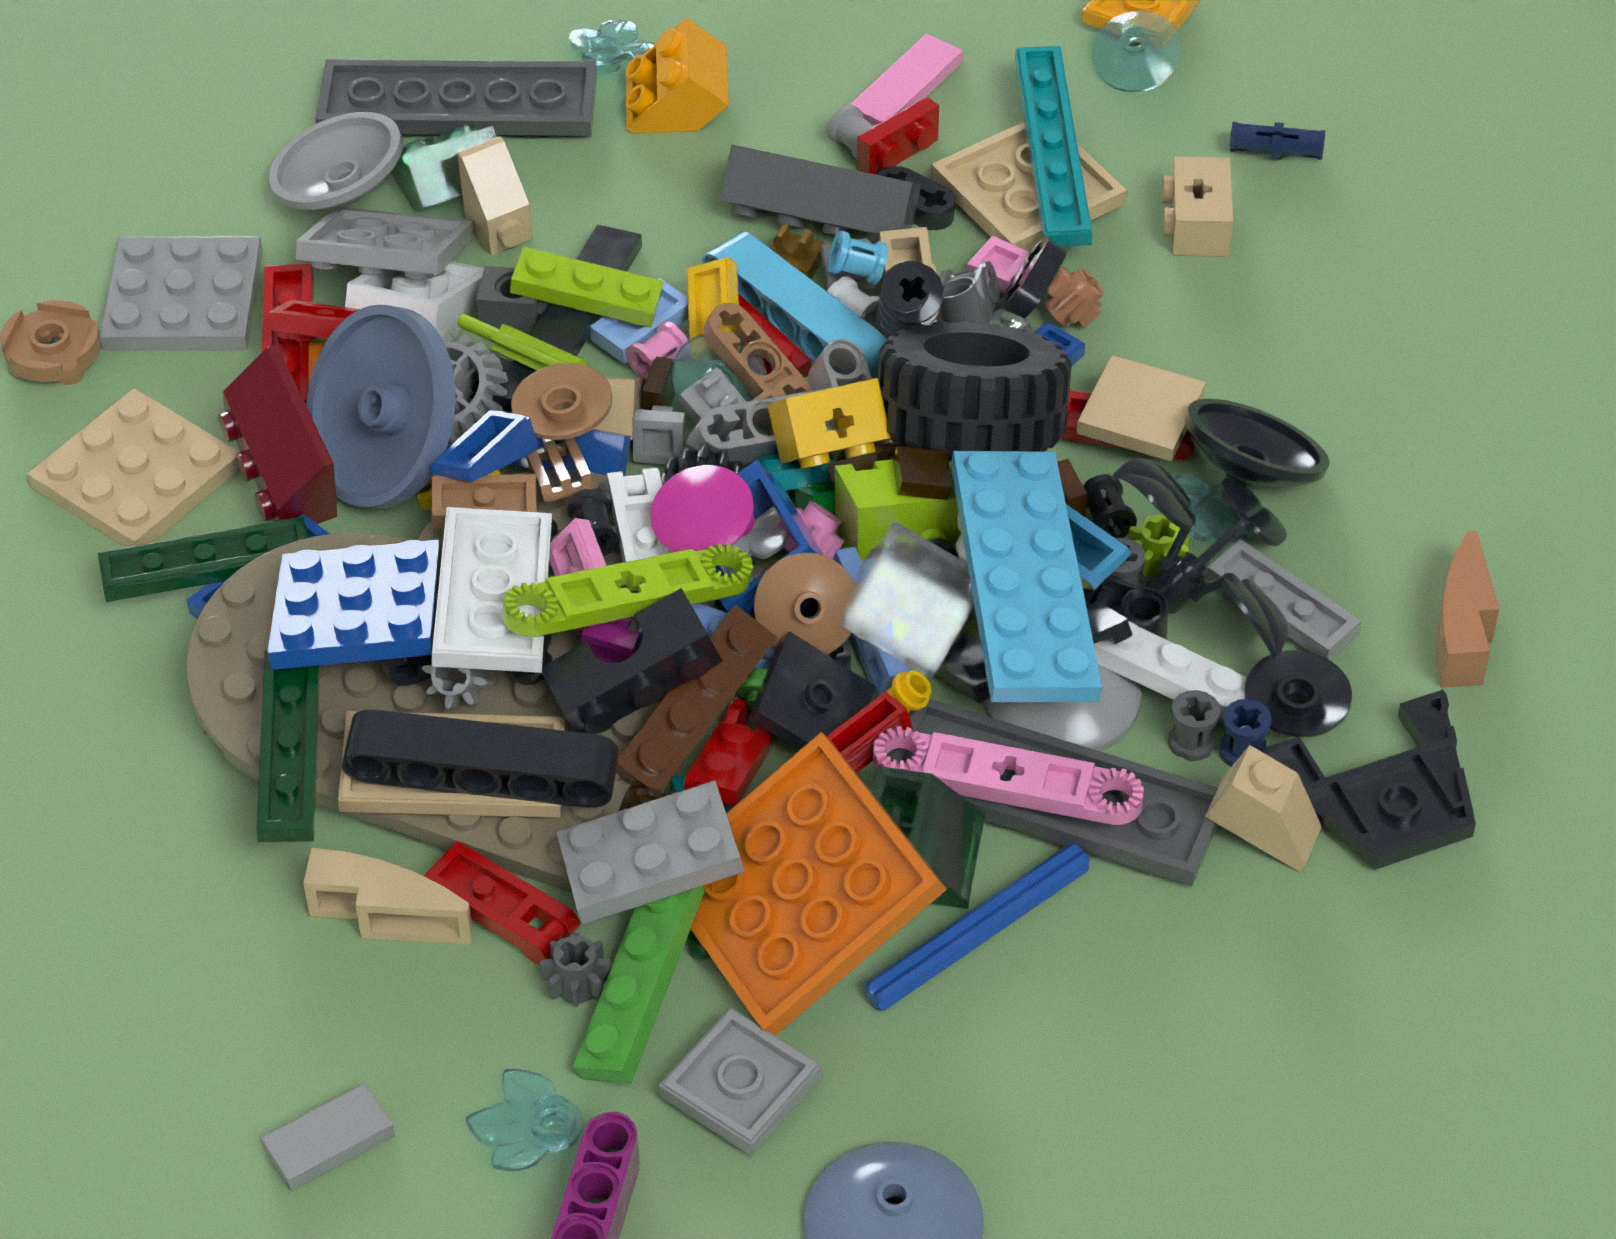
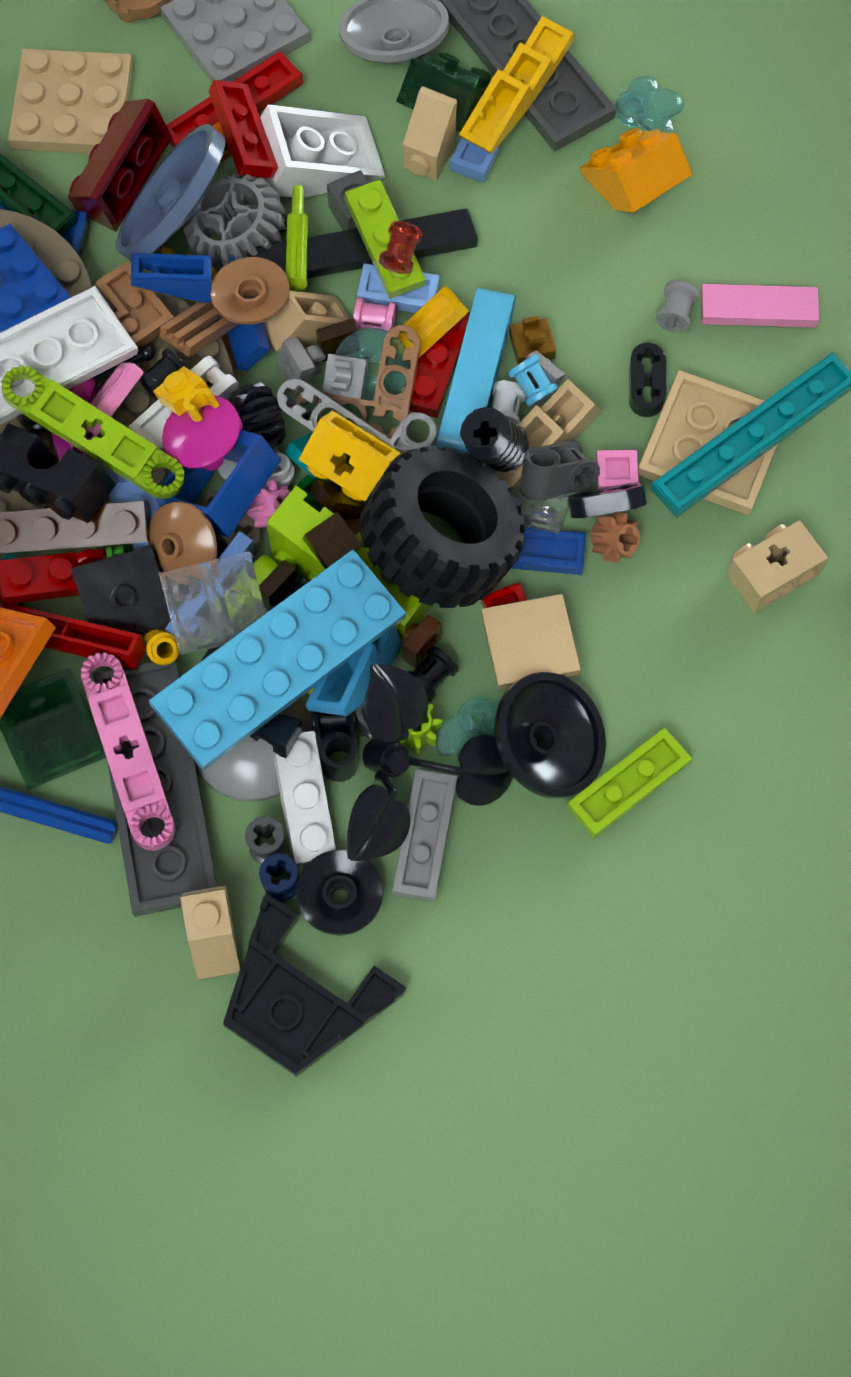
camera: 55 degrees right, 20 degrees up
light grey plate [296,207,473,279] -> none
dark grey wedge [720,144,921,244] -> none
red plate [857,97,939,175] -> none
nougat slope [1436,531,1500,688] -> none
none -> yellow plate [153,366,219,422]
none -> clear red bush [378,221,423,274]
none -> medium blue plate [450,138,499,183]
none -> yellow slope [459,16,575,154]
none -> lime plate [566,727,692,839]

